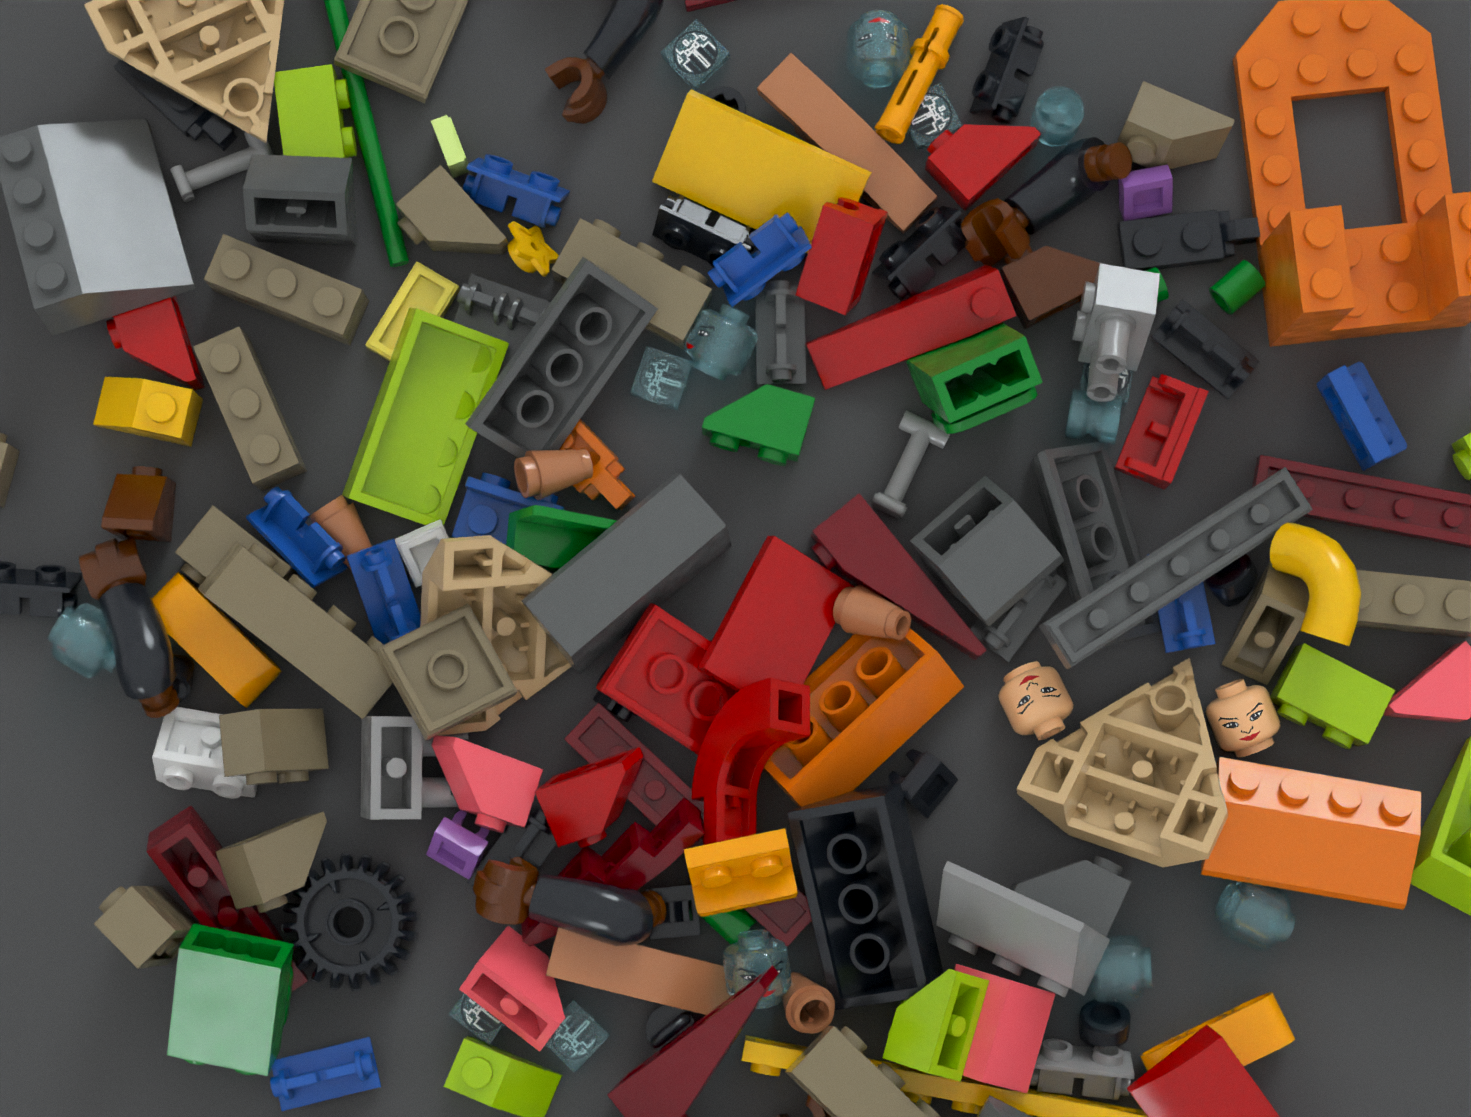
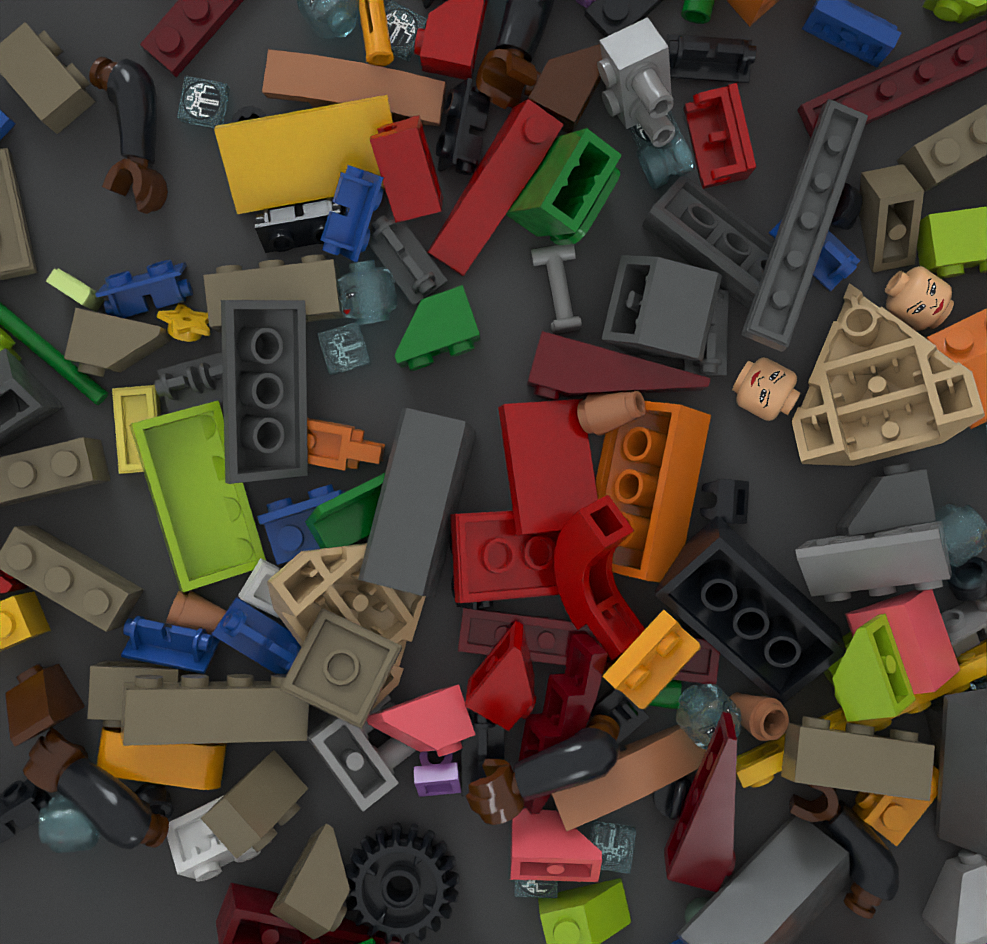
camera: 30 degrees left, 5 degrees up
nougat cone [514,449,593,500] -> none
yellow cylinder [1270,522,1361,646] -> none

